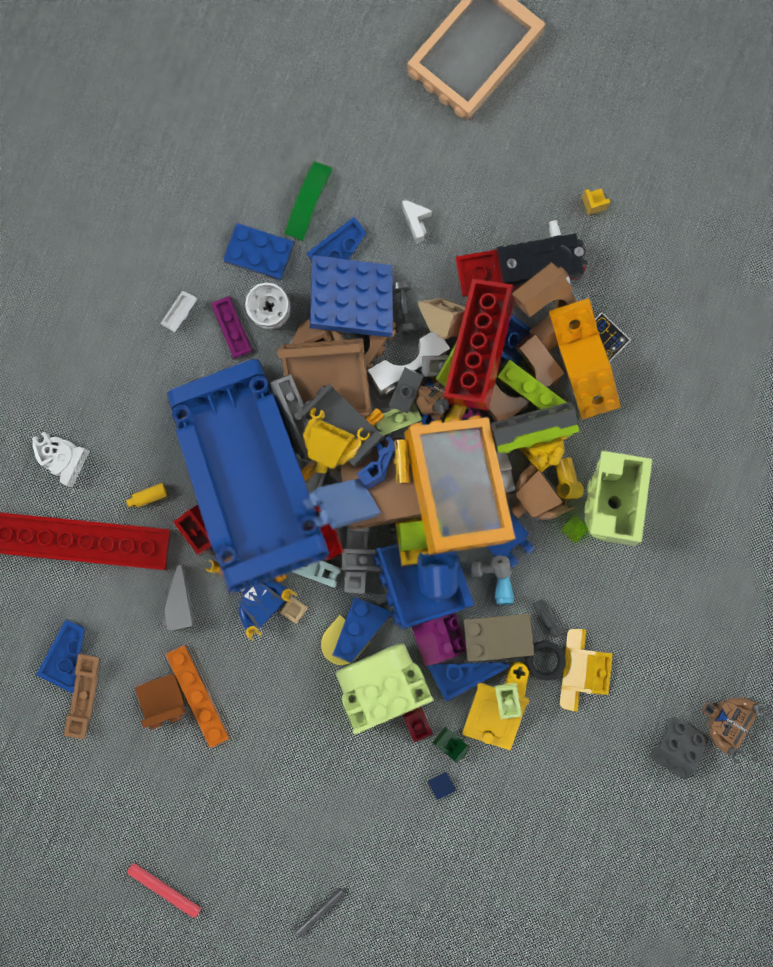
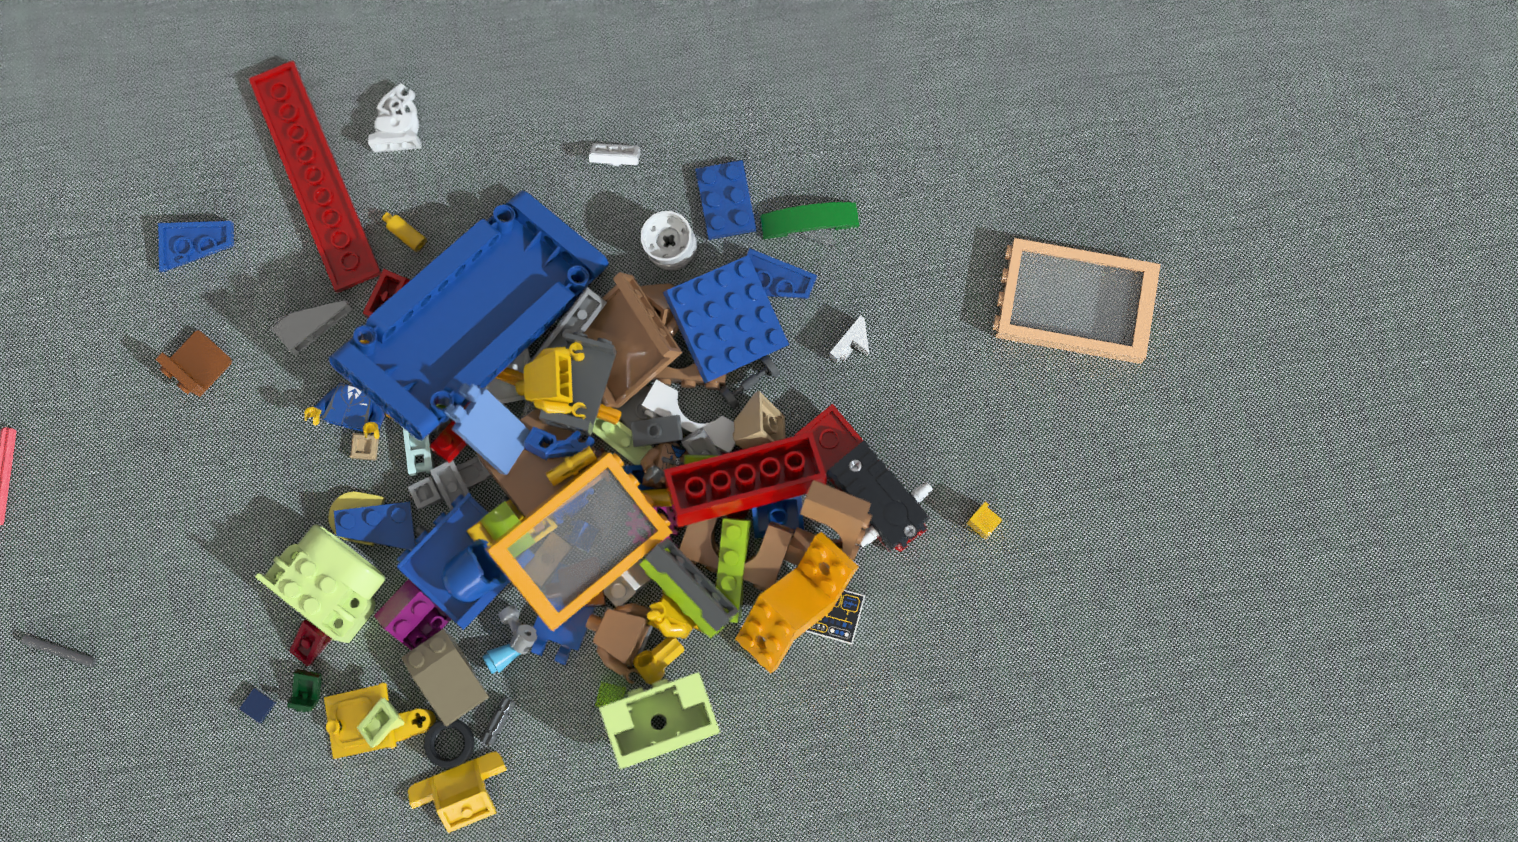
camera: 60 degrees right, 5 degrees down
medium nougat slope [64,653,100,740] -> none
orange plate [165,645,230,748] -> none
magenta tile [211,296,253,359] -> none
blue wing [427,662,510,702] -> none

